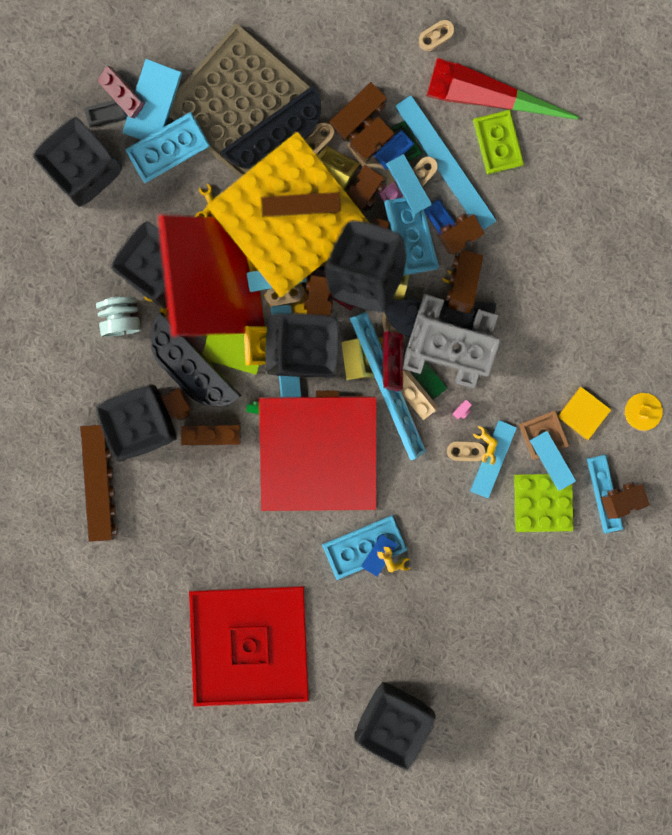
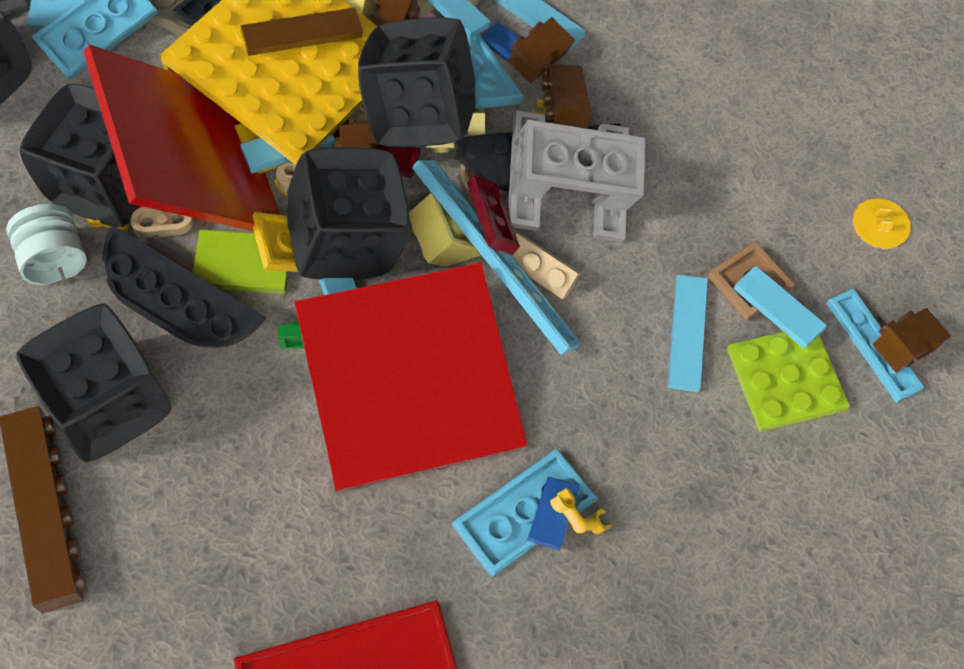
camera: 20 degrees left, 25 degrees down
reddish brown brick [161,388,193,420] -> none
reddish brown brick [181,425,241,445] -> none
dark green tile [410,361,448,400] -> none
tan plate [446,442,485,462] -> none
bright pink plate [452,400,471,419] -> none
yellow arm [473,426,498,465] -> none
yellow tile [557,387,611,440] -> none

